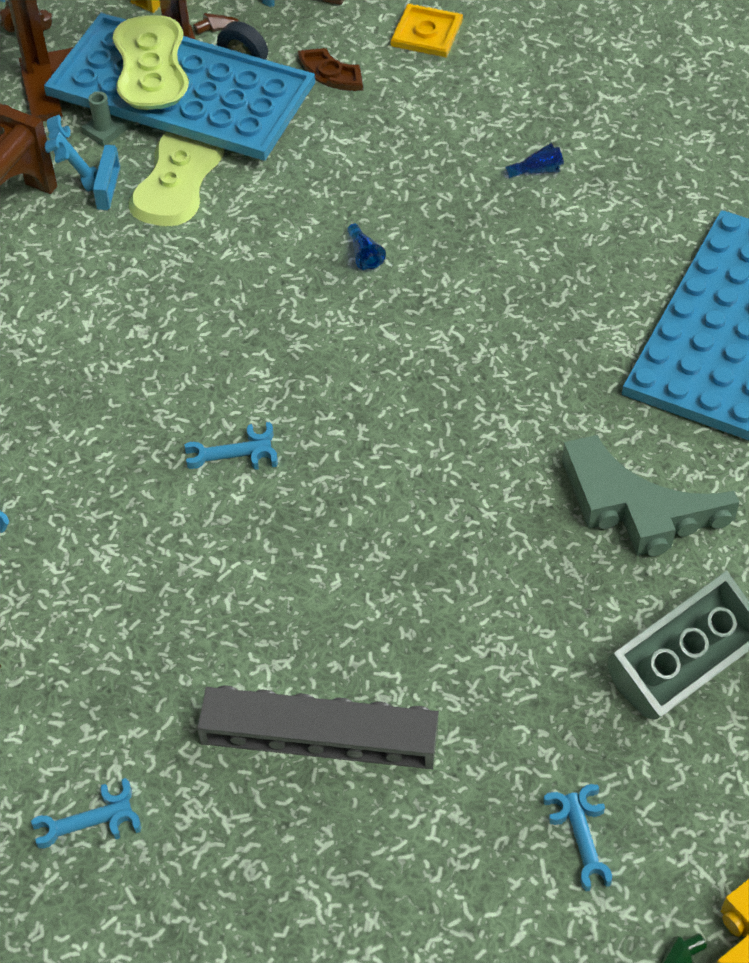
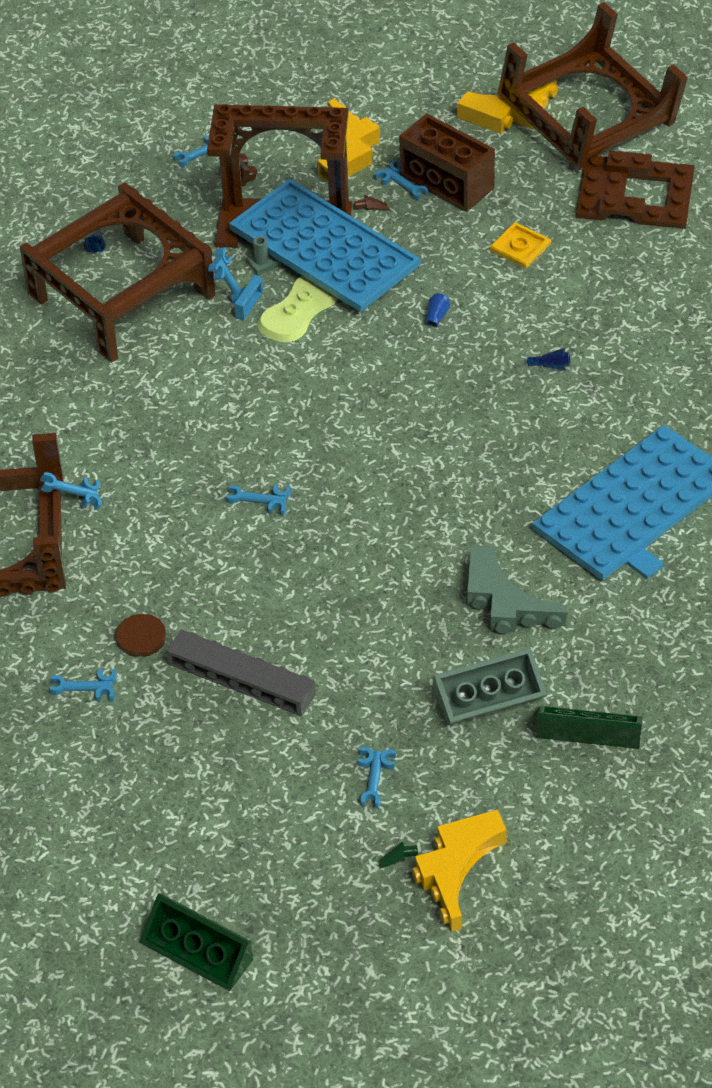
camera: 20 degrees right, 5 degrees down
yellowish green plate [113,15,189,110] -> none
black bush [217,21,268,60] -> none
reddish brown tile [298,48,363,91] -> none
clear blue cone [347,223,386,270] -> none
none -> reddish brown tile [116,614,166,657]
none -> blue cone [425,293,450,327]

